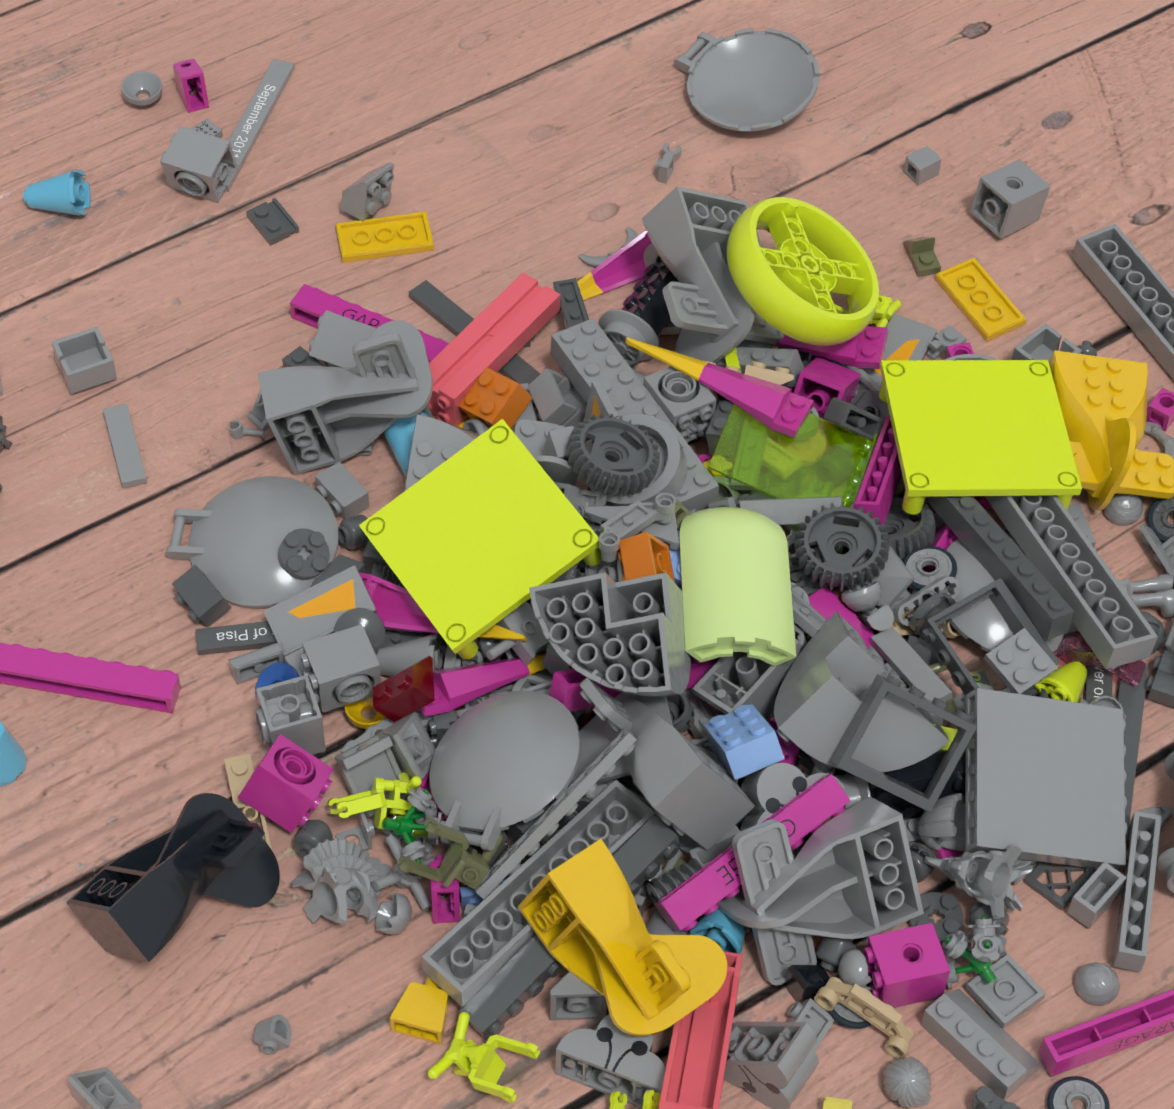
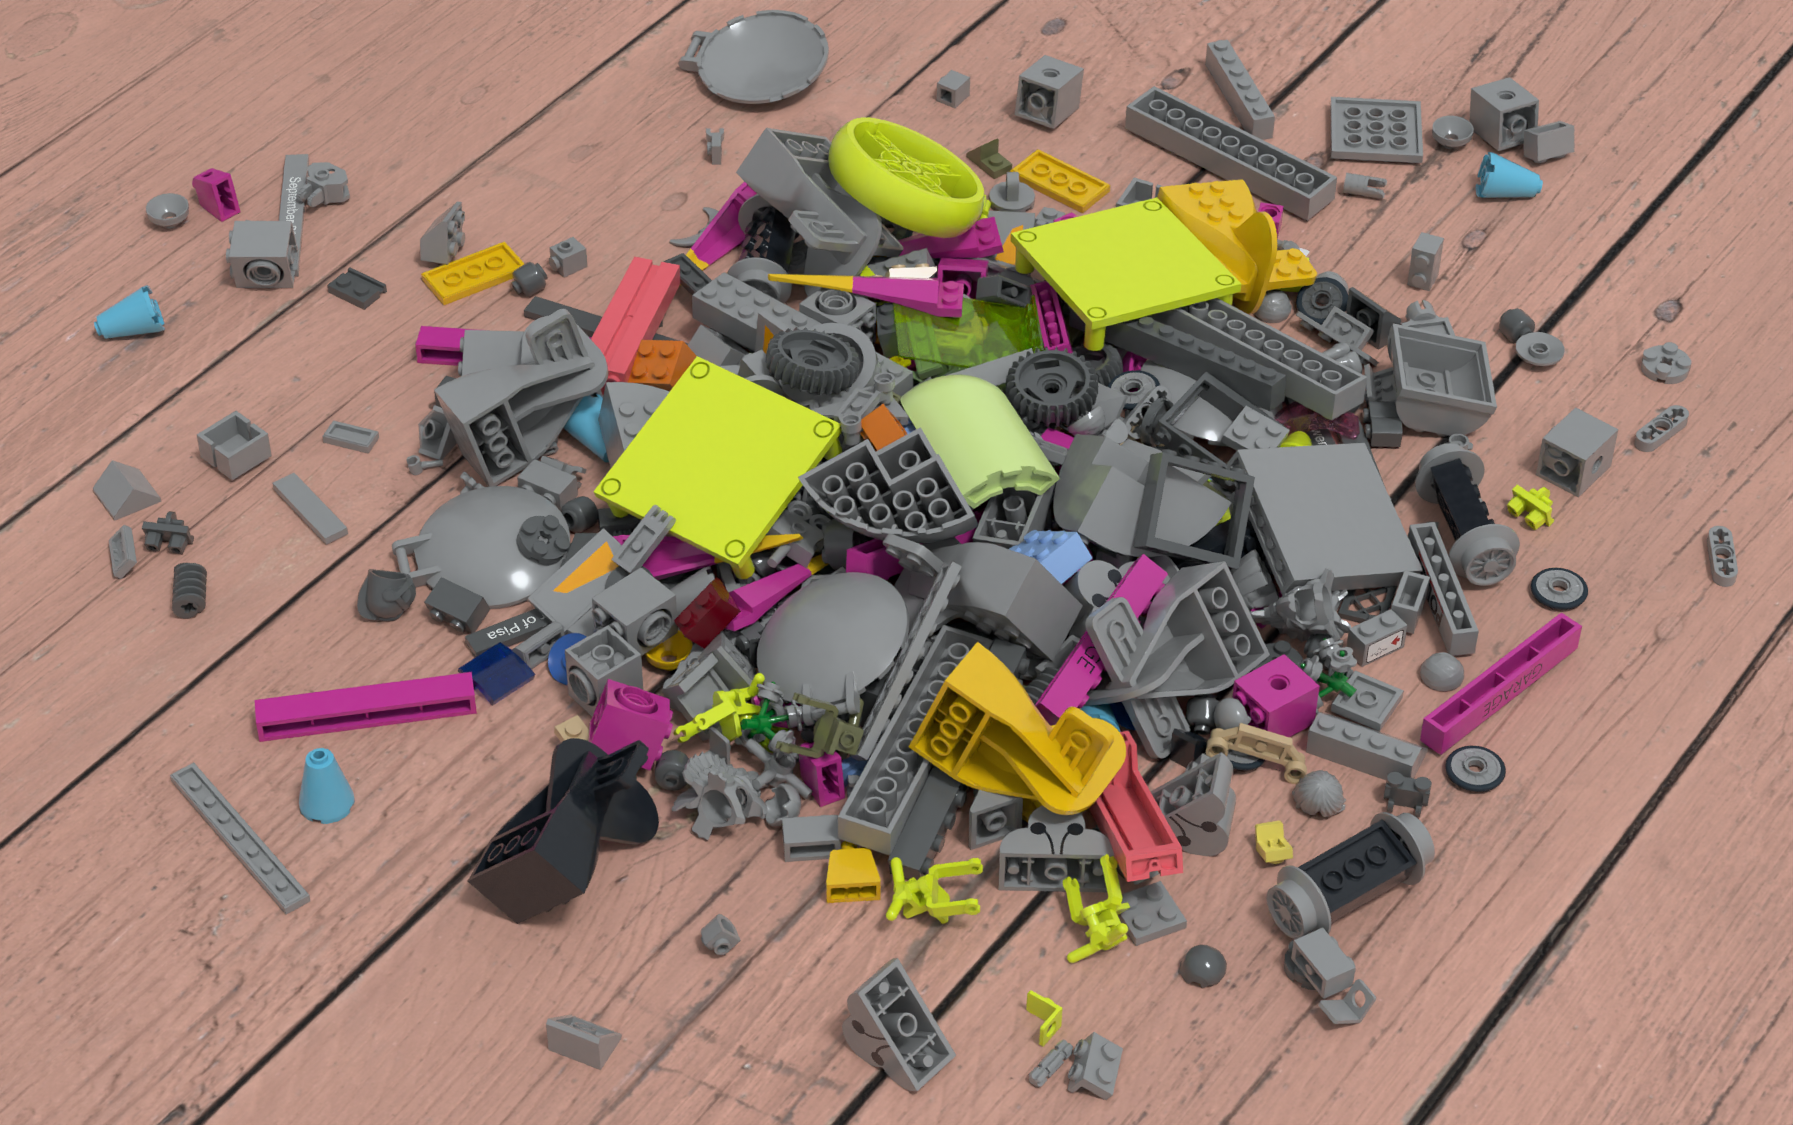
camera: 20 degrees left, 10 degrees down
none -> light grey hinge [296,162,350,207]
none -> light grey tile [322,420,379,454]
none -> dark grey helmet [357,569,416,621]
none -> clear blue slope [458,642,536,706]
none -> light grey plant [460,472,484,494]
none -> dark grey head [511,262,548,297]
none -> light grey plate [540,456,587,488]
none -> light grey brick [549,237,588,277]
none -> light grey hinge [611,505,676,574]
none -> light grey piece [782,815,841,862]
none -> light grey tile [989,172,1035,213]
none -> light grey brick [1346,609,1407,667]

